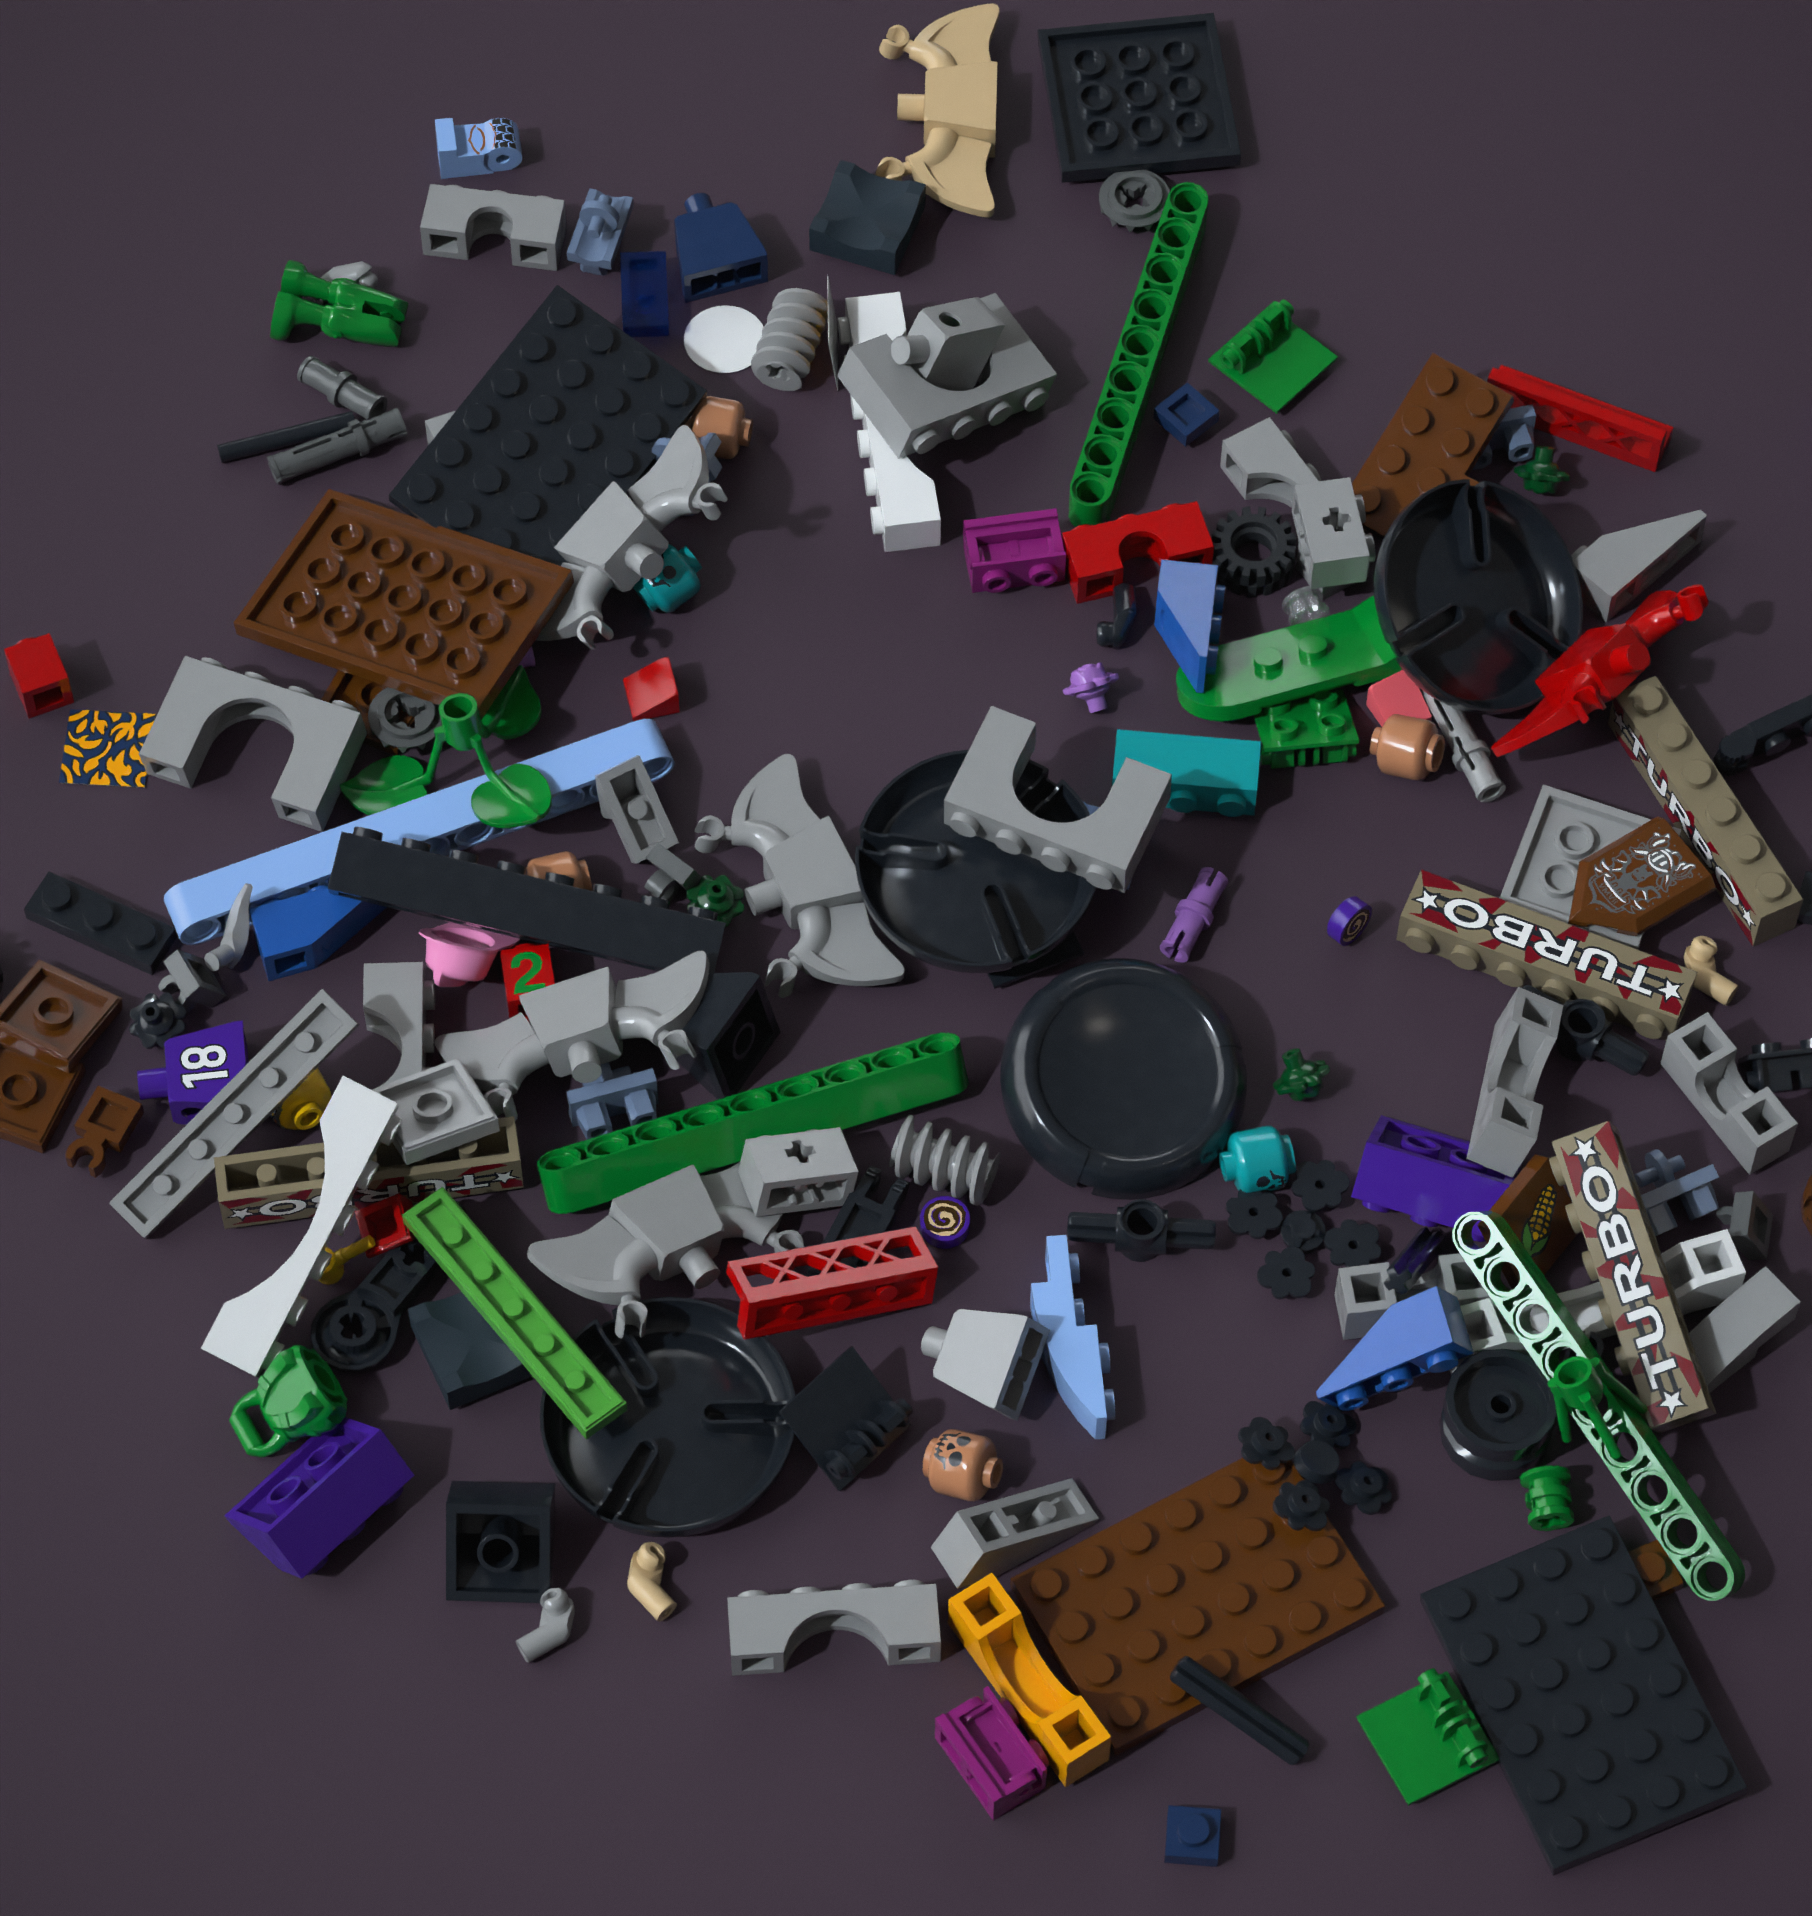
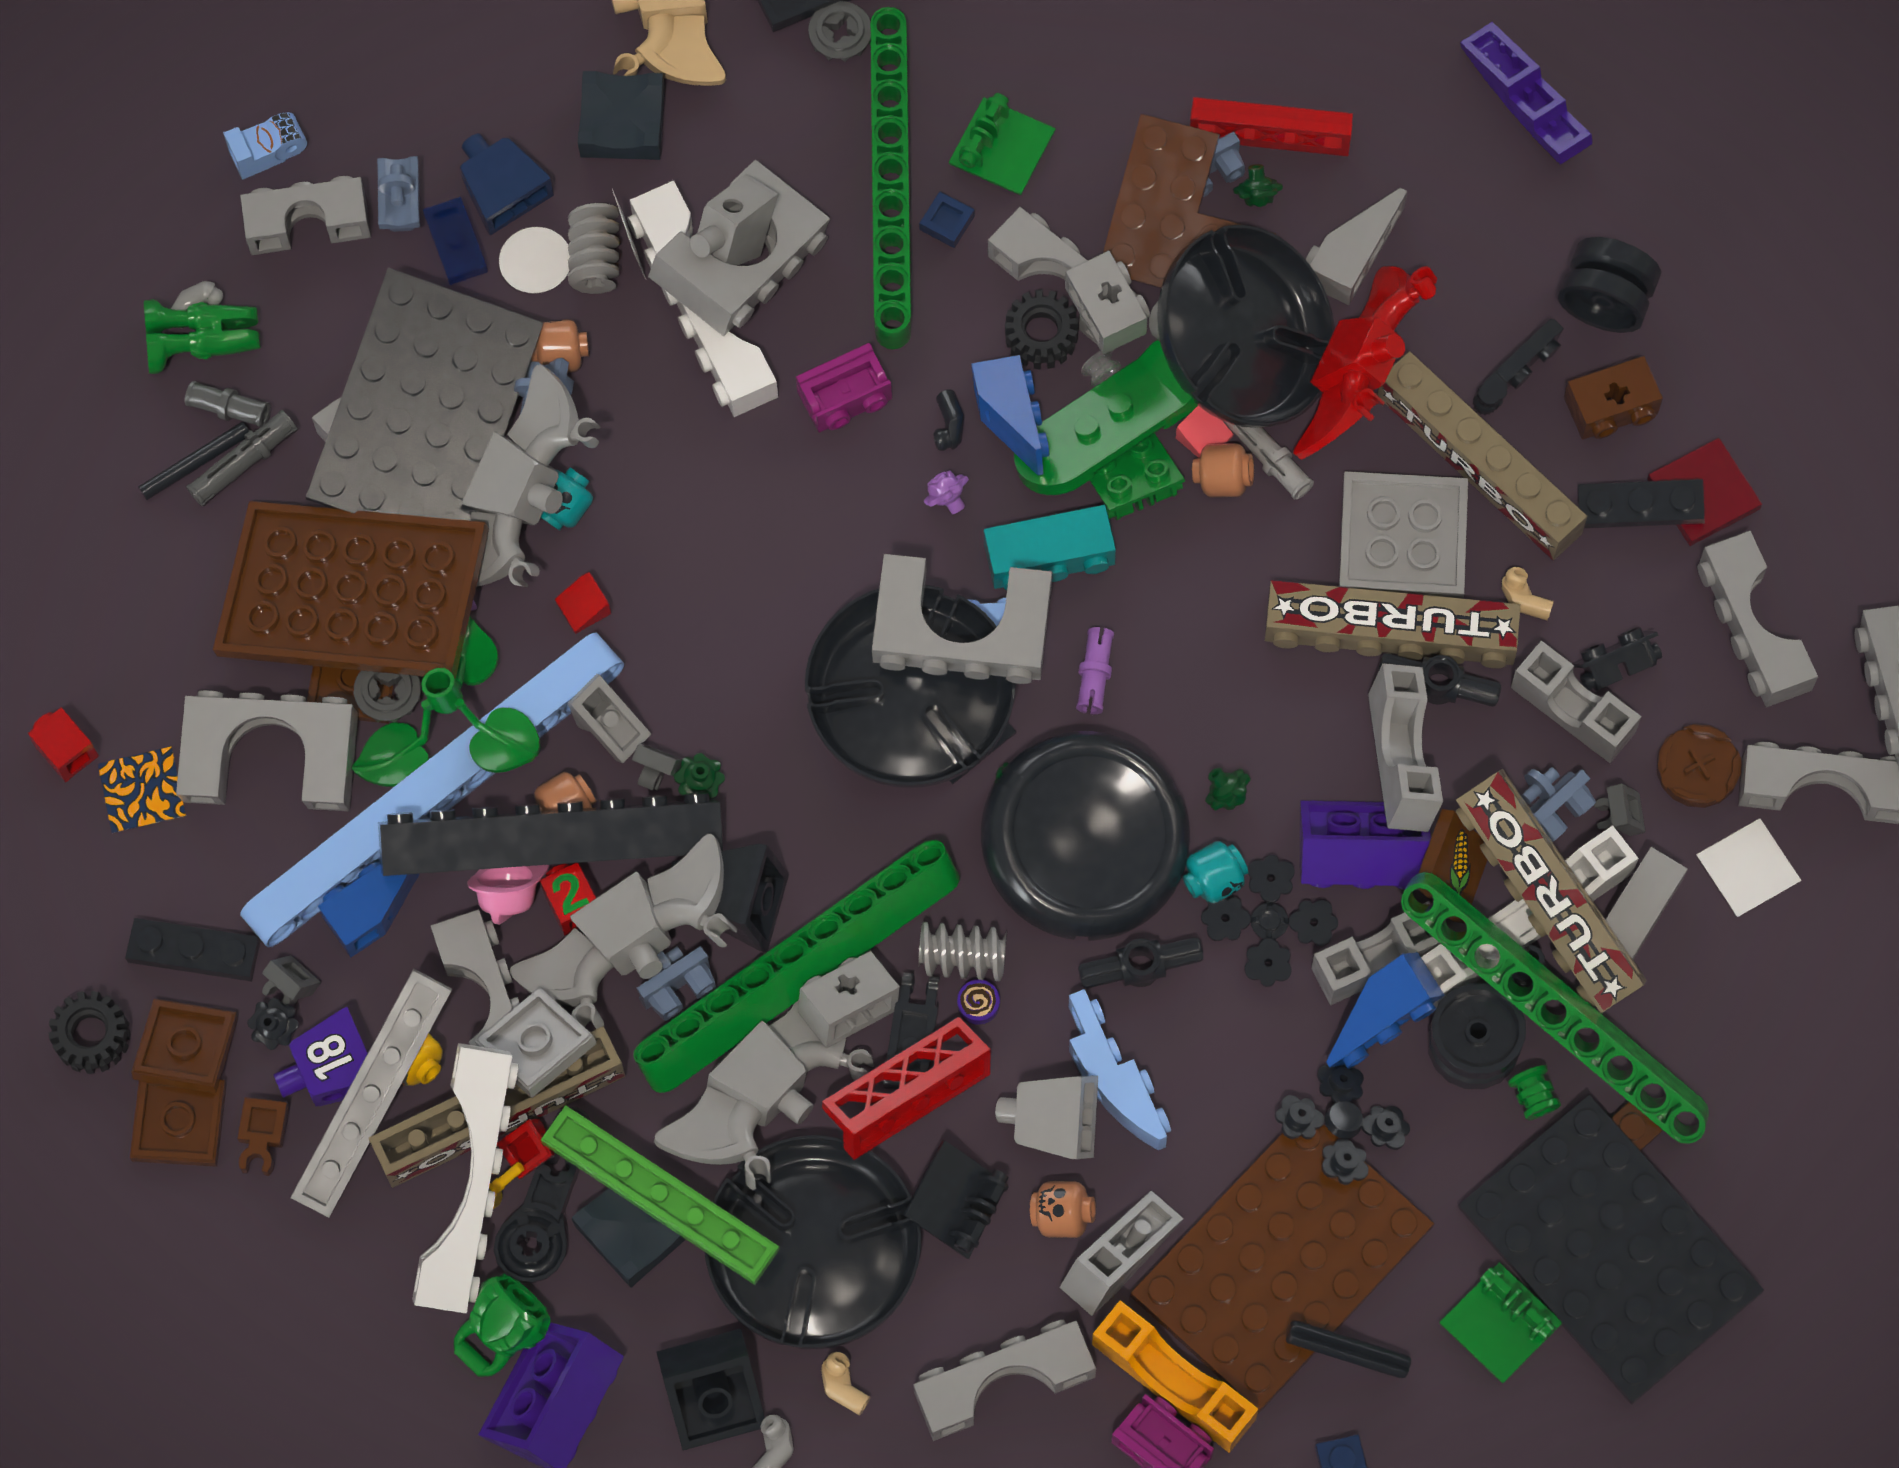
camera: 15 degrees left, 10 degrees up
light grey bar [204,883,253,971] -> none
light grey torso [694,754,904,998] -> none
red arch [1062,501,1214,604] -> none
dark purple tile [1327,896,1372,946] -> none
black axle [1384,1227,1444,1295] -> none
green plant [1547,1356,1648,1459] -> none
reddish brown tile [1568,816,1716,936] -> none

